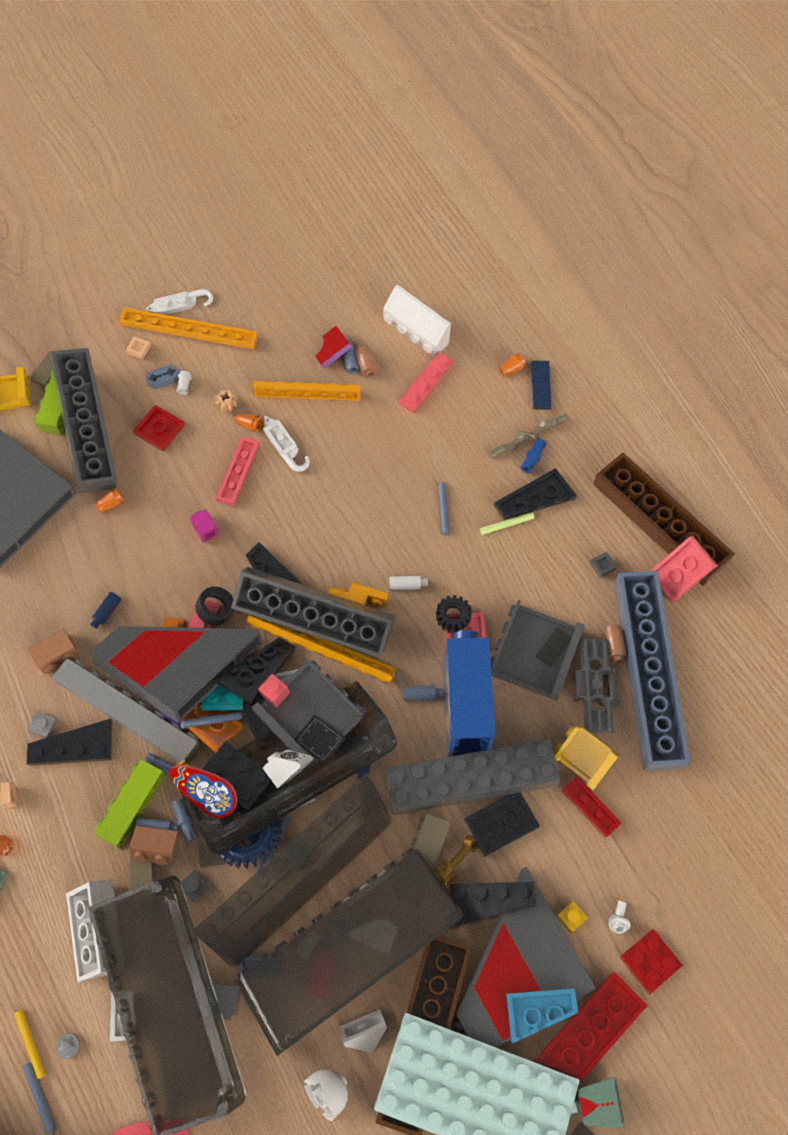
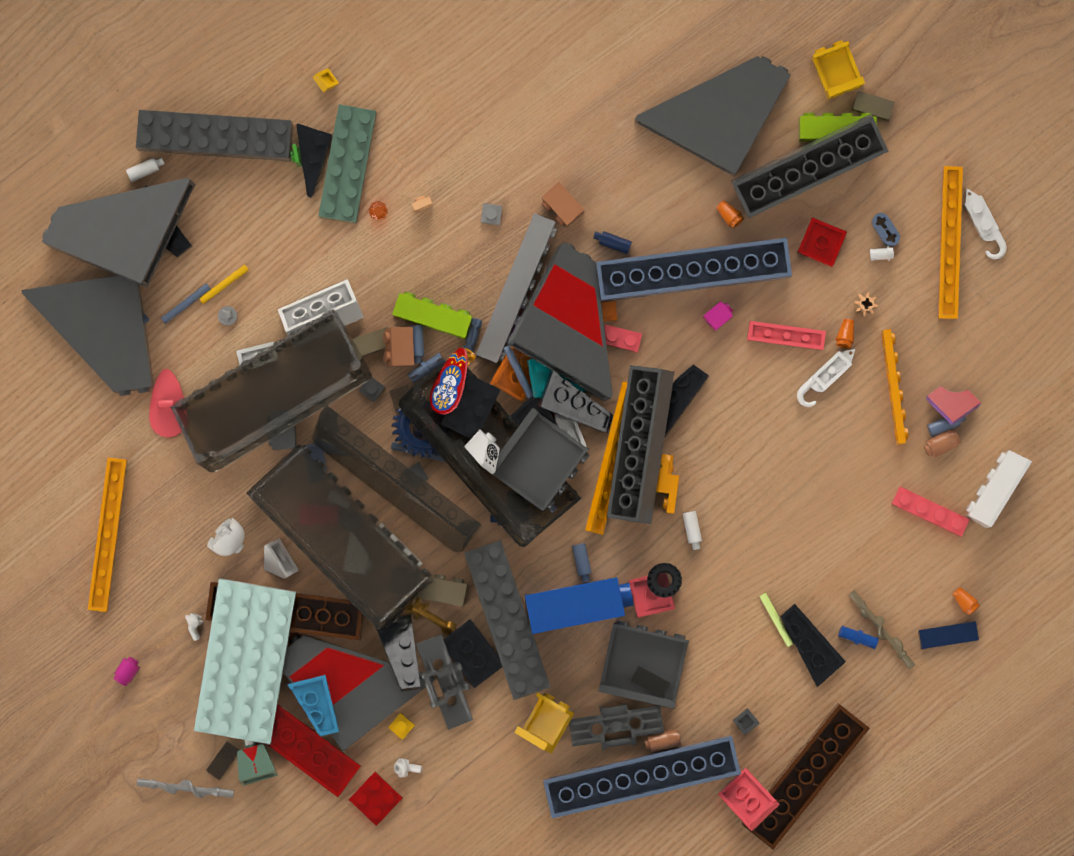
camera: 85 degrees right, 20 degrees up
black wing [26,718,113,766] -> none
light nougat plate [126,337,151,359] -> none
black tyre [195,586,234,626] -> none
coral brick [258,674,290,708] -> none
black sticker [294,715,345,764] -> none
sand blue bar [438,482,450,535] -> none
red plate [562,776,621,839] -> none
none -> dark grey piece [416,634,473,730]
none -> sand blue brick [596,238,792,302]

